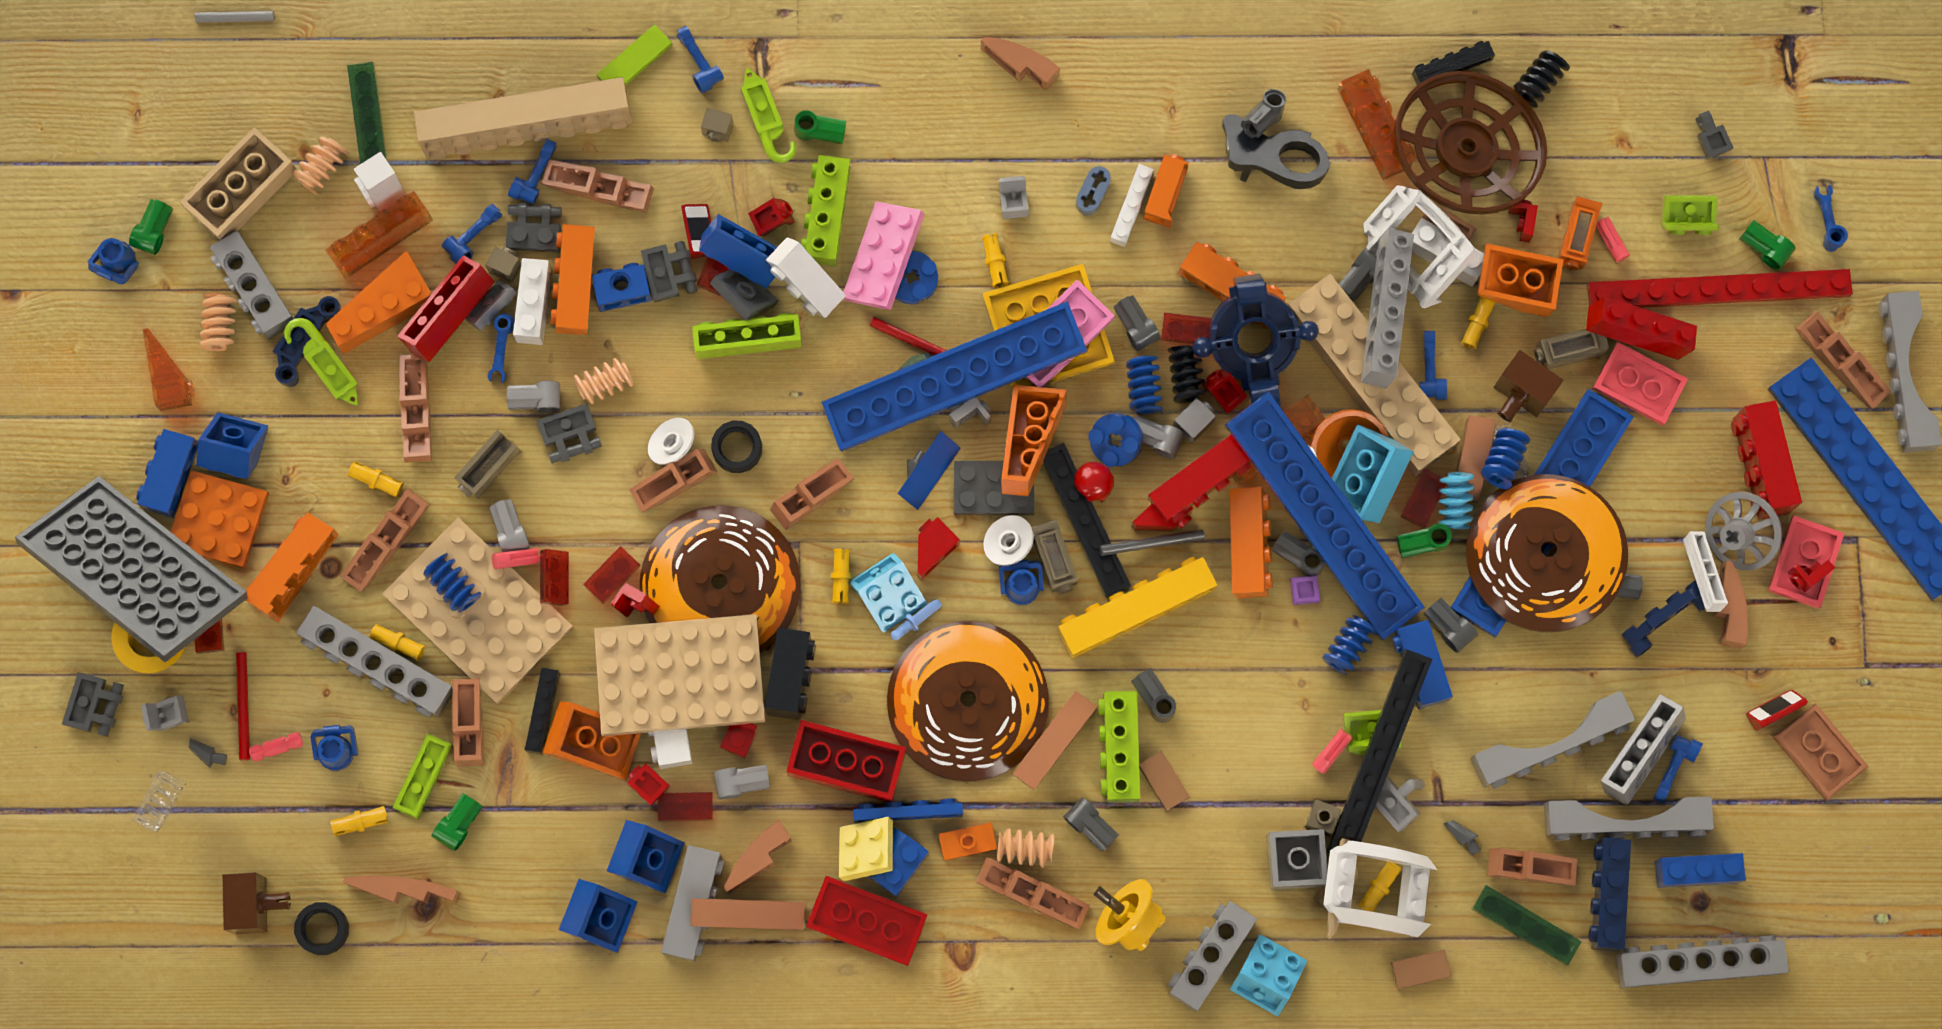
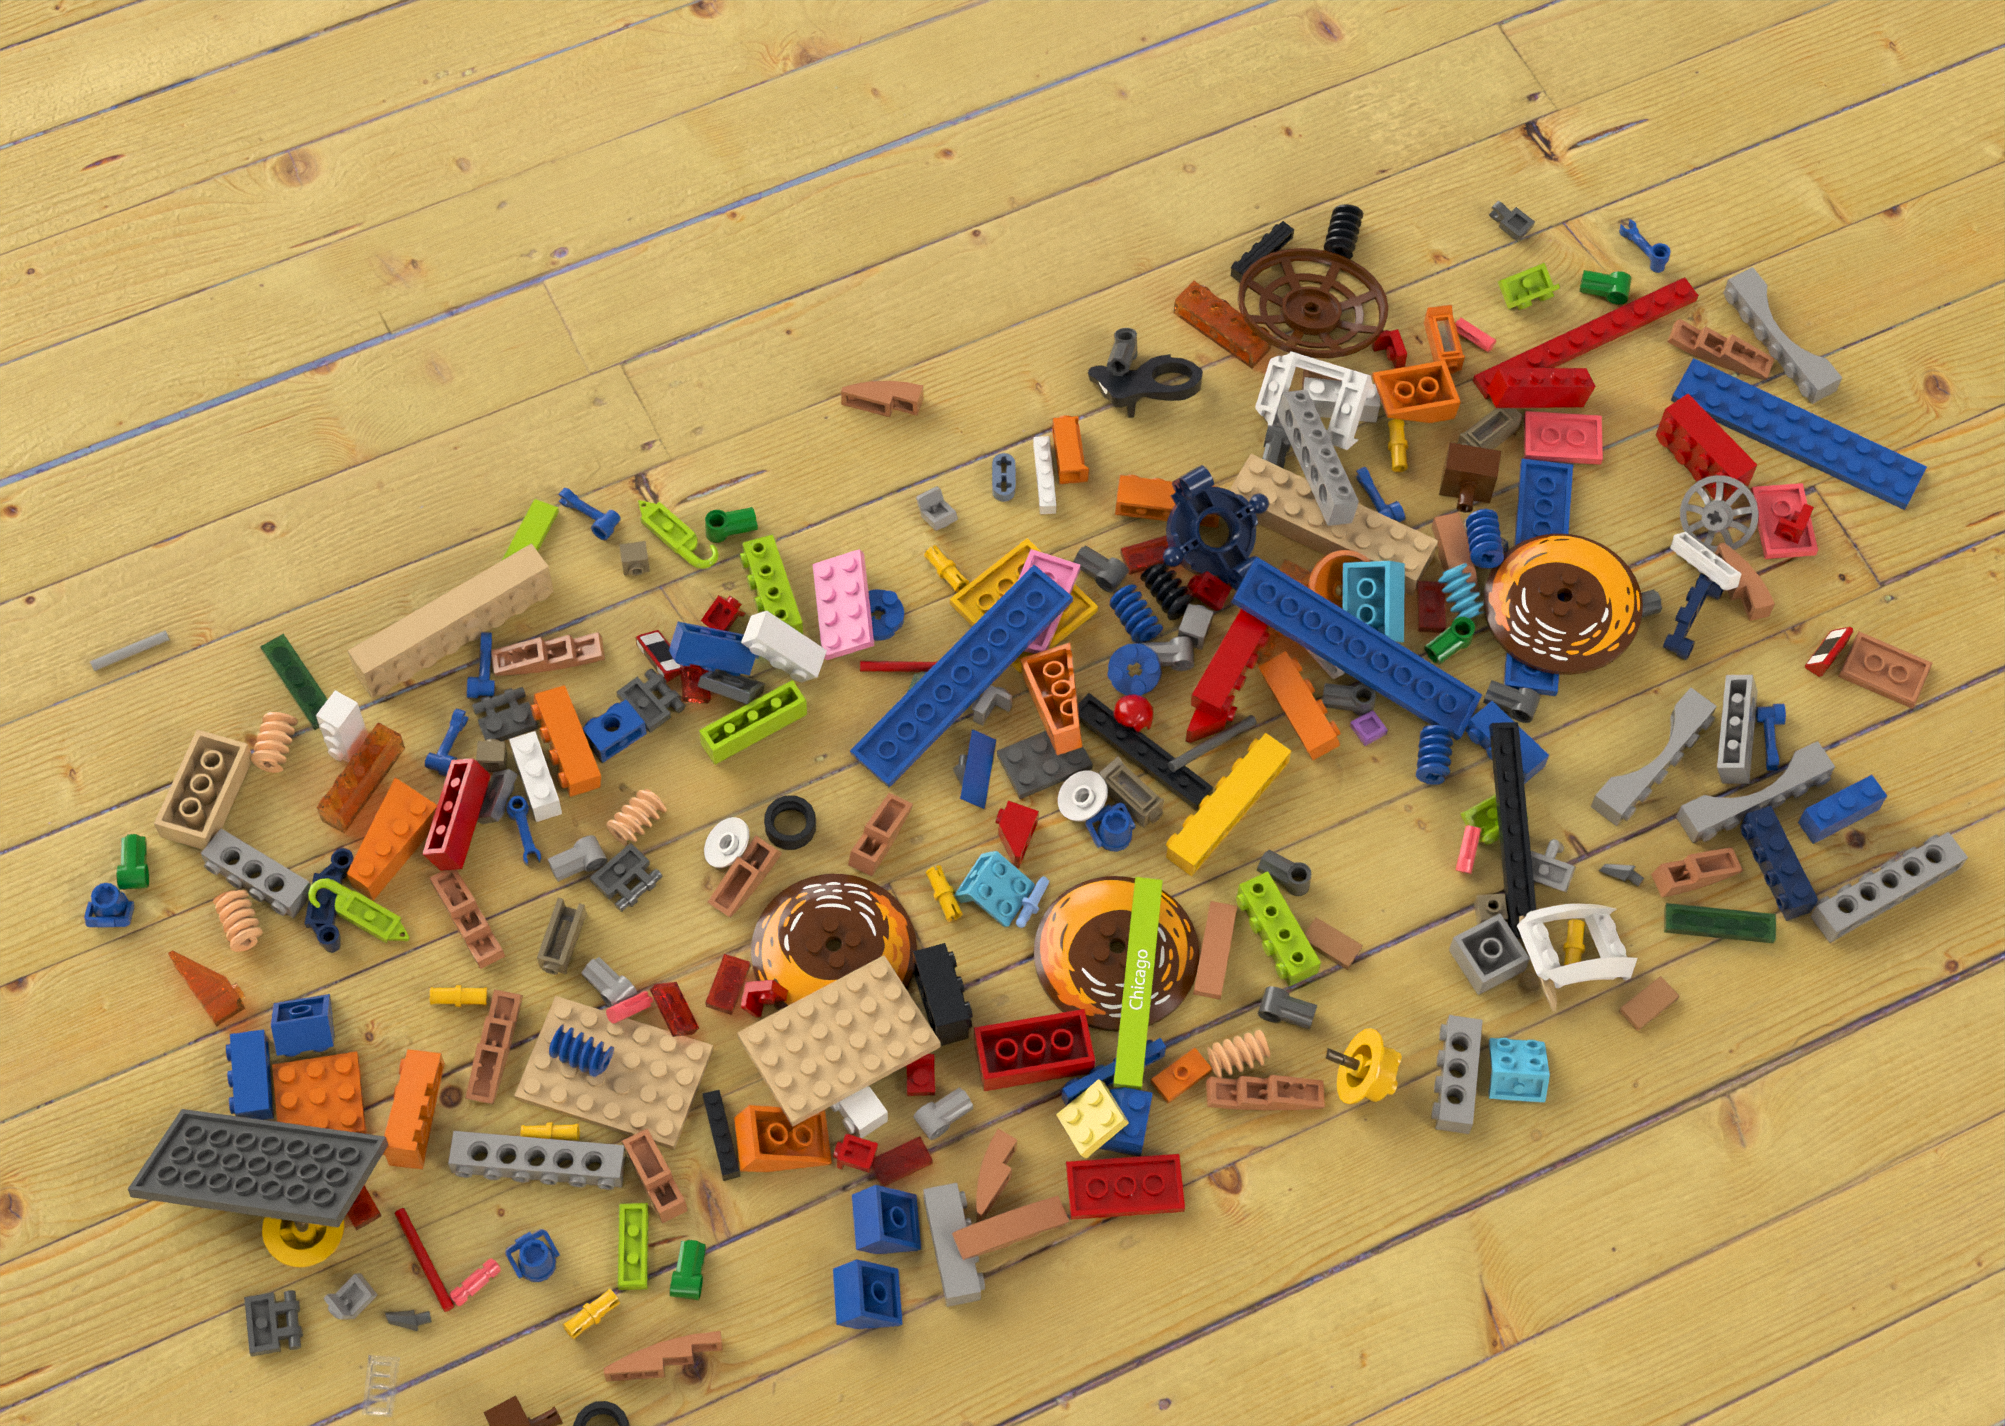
camera: 25 degrees left, 15 degrees down
none -> lime tile [1113,877,1163,1090]

